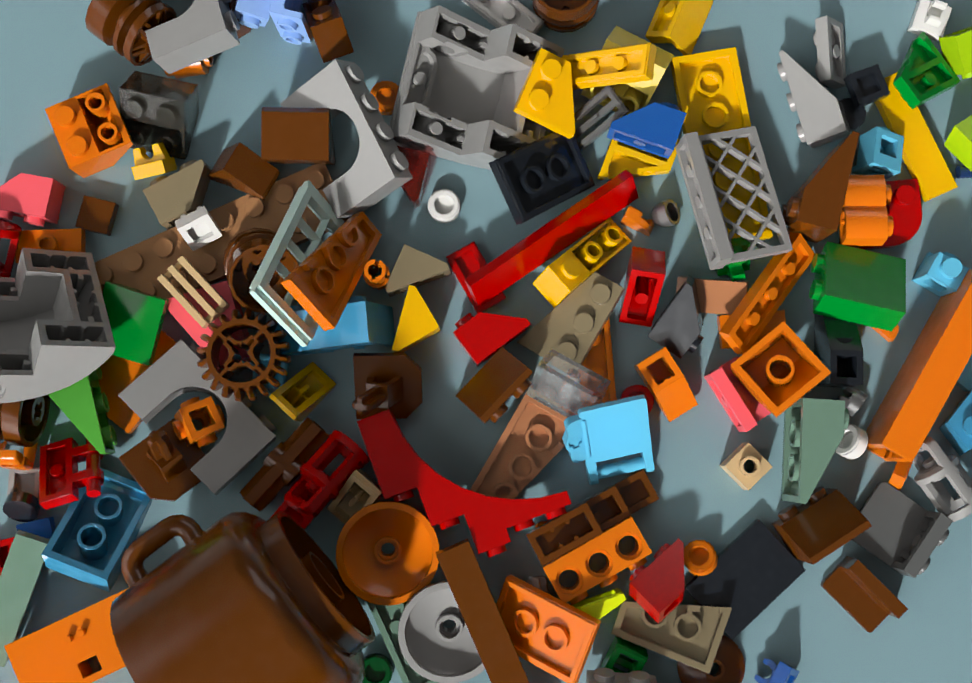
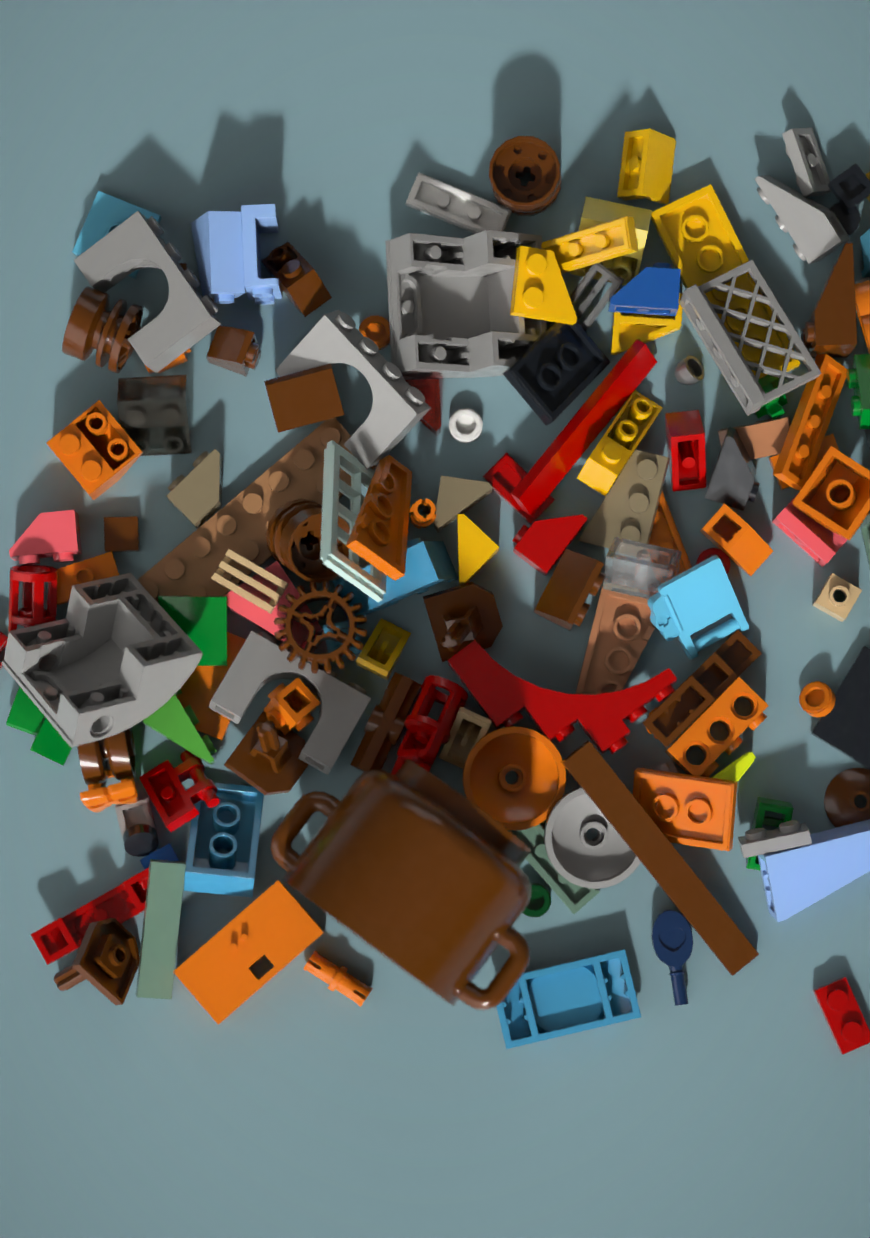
camera: 15 degrees left, 0 degrees up
yellow tile [131,142,178,180] -> none
white tile [174,206,223,251] -> none
reddish brown slope [208,142,280,200] -> none
dark tan wing [611,601,732,674] -> none
orange tile [620,206,654,236] -> none
red slope [629,538,685,624] -> none
none -> reddish brown slope [206,325,262,377]

